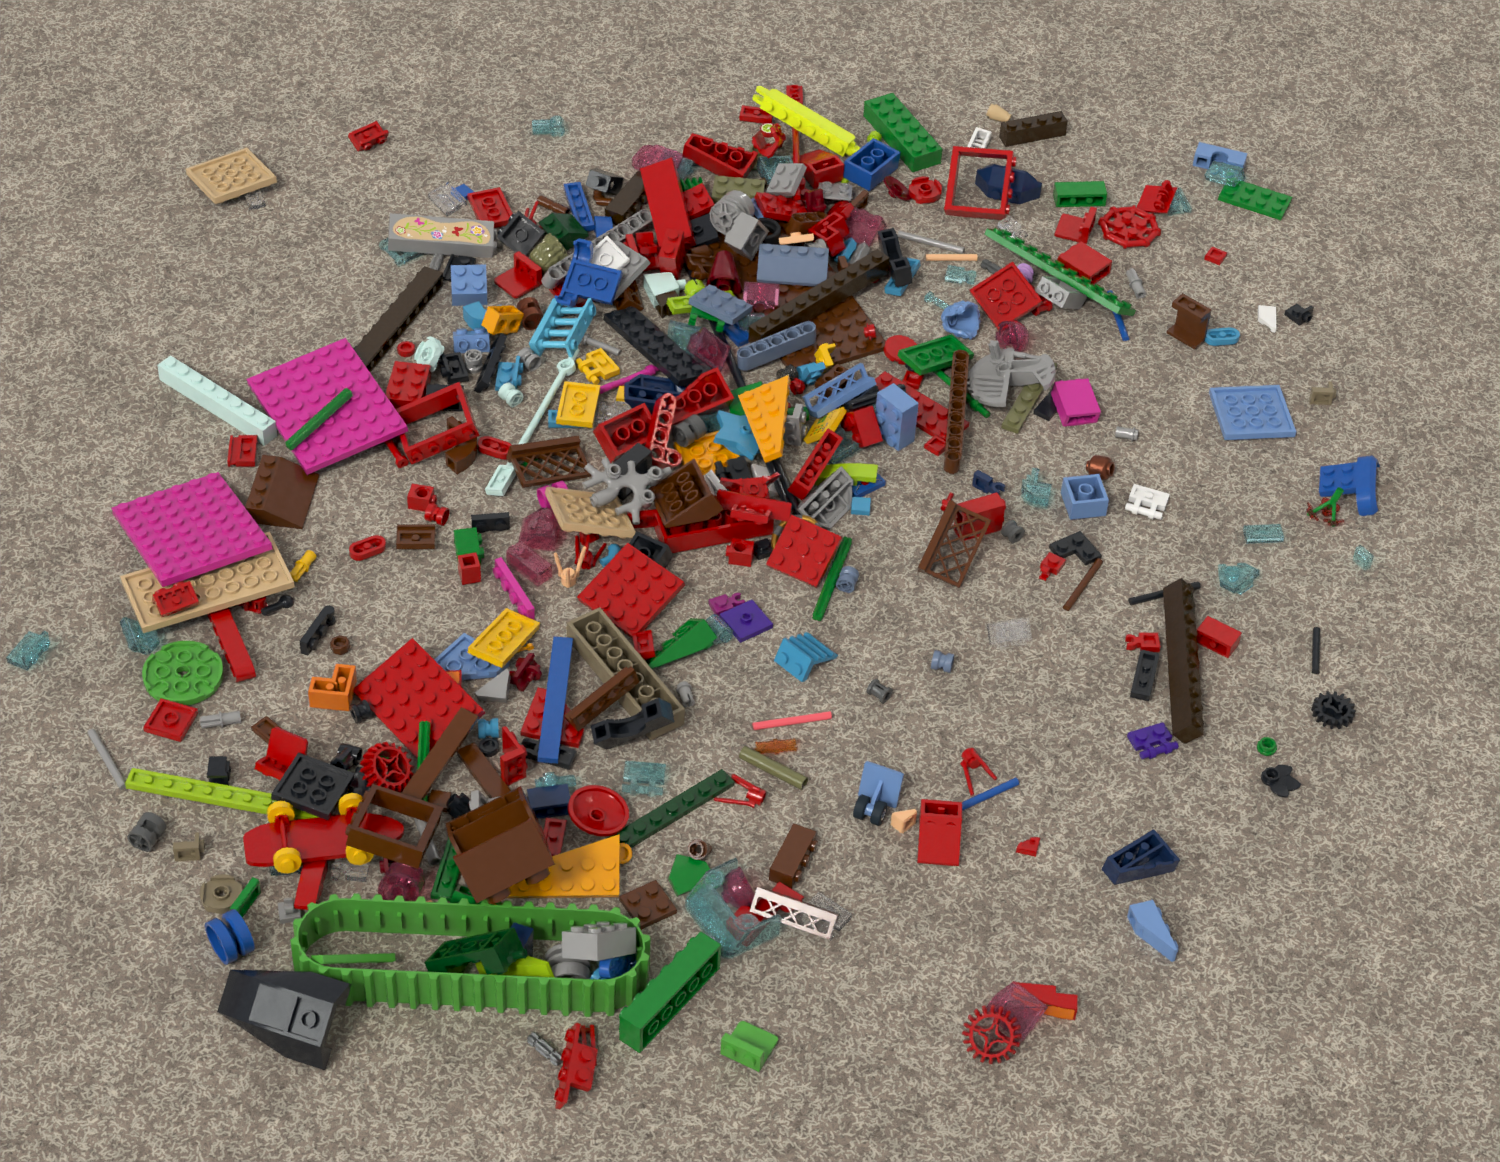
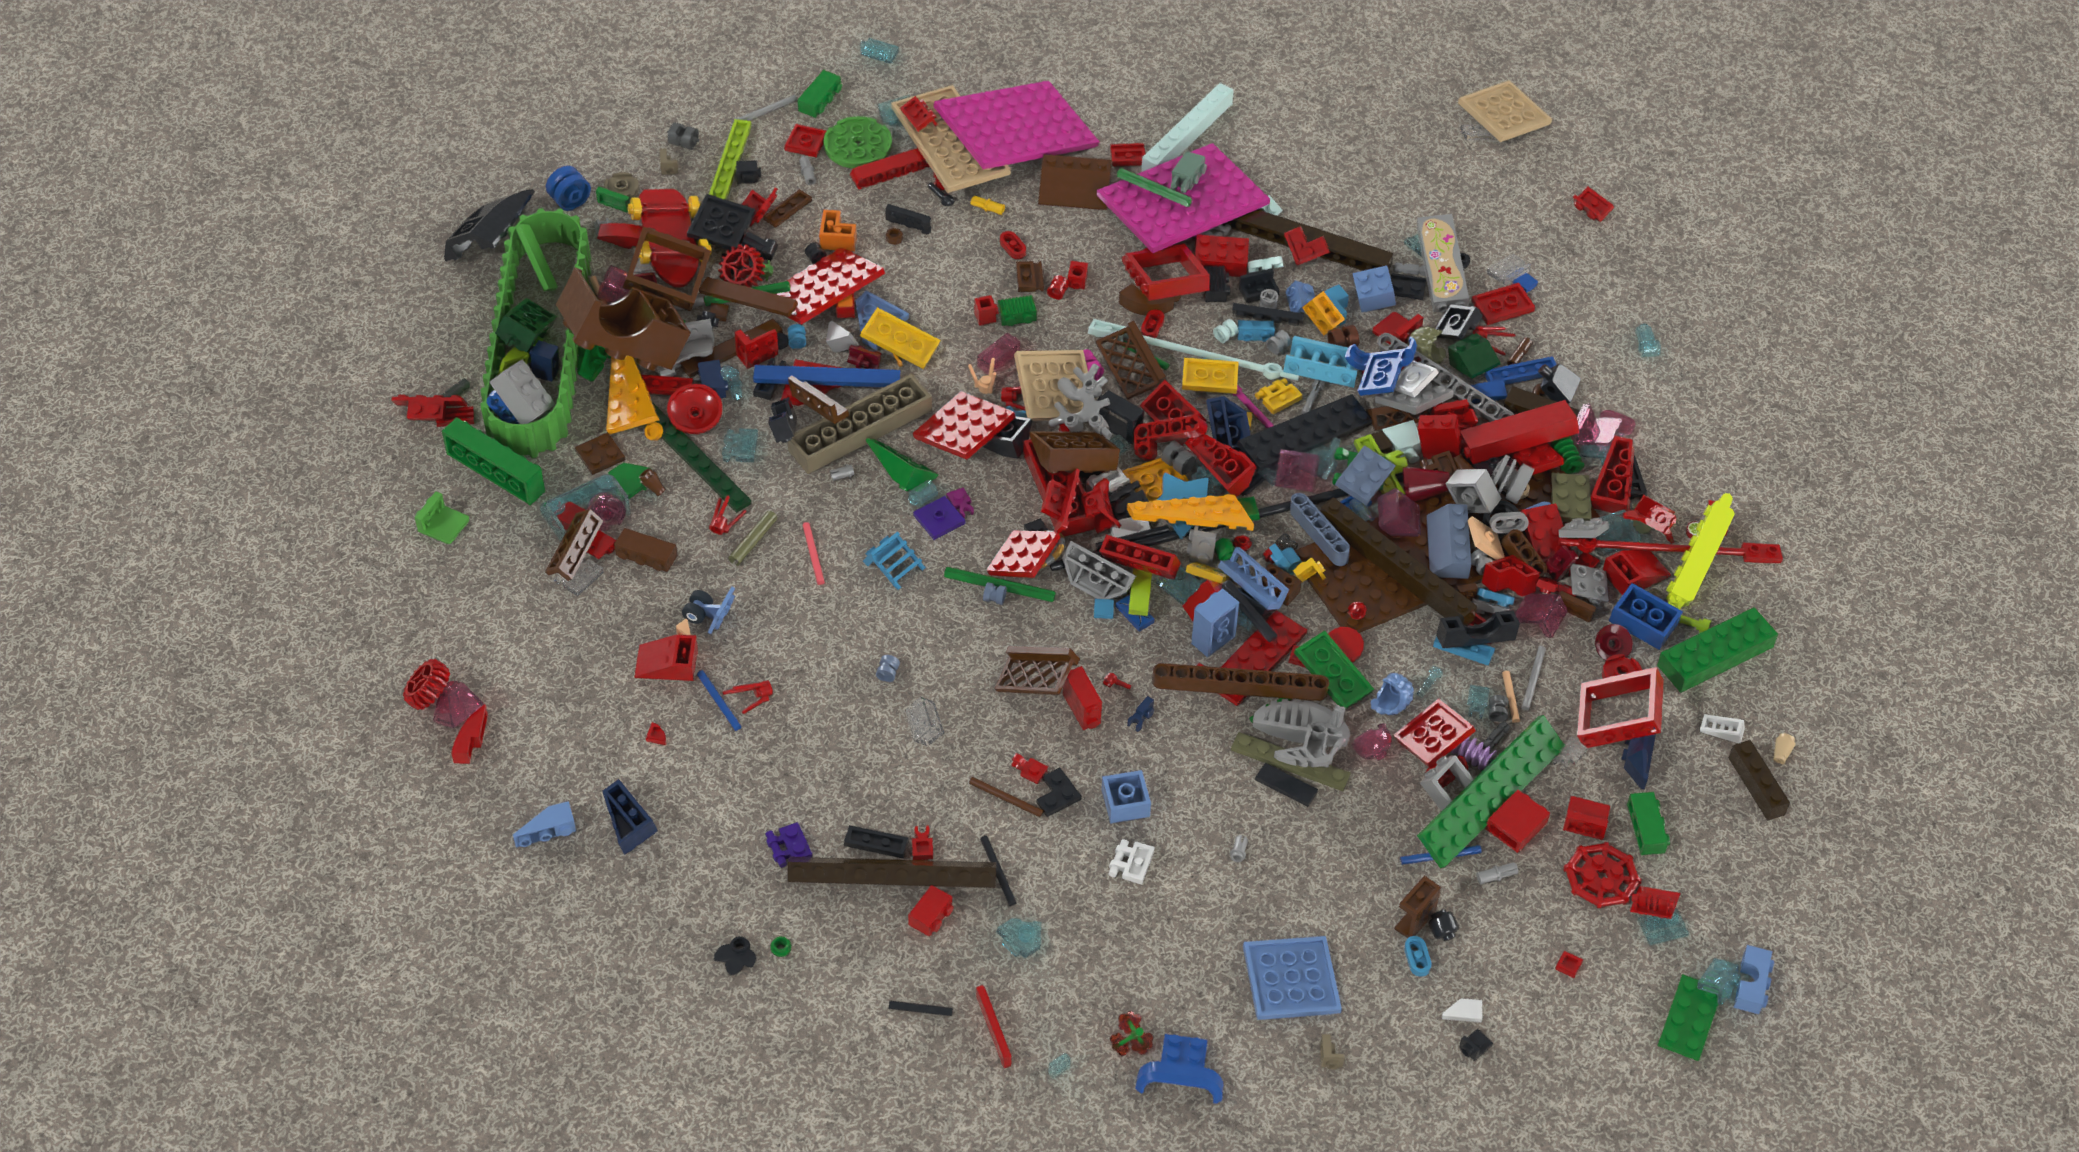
camera: 90 degrees right, 5 degrees up
red tile [397,341,415,357] -> none
black plate [471,512,510,533] -> none
dark pink plate [493,557,535,620] -> none
red plate [632,630,656,660] -> none
red brick [725,538,755,567] -> none
clear orange pin [755,738,797,755] -> none
dark grey bush [866,679,893,704] -> none
dark grey wheel [1001,520,1025,544] -> none
clear light blue brick [1020,468,1052,509] -> none
dark pink brick [1051,378,1101,427] -> none
copper head [1086,455,1115,480] -> none
clear light blue plate [1243,524,1284,544] -> none
black gear [1311,691,1356,729] -> none
none -> green brick [797,69,842,118]
none -> red tile [976,985,1012,1068]
none -> sand green hinge [1171,151,1207,193]
none -> red plate [1284,226,1330,266]
none -> light grey plate [1489,512,1529,533]
none -> dark grey wheel [1489,695,1509,722]

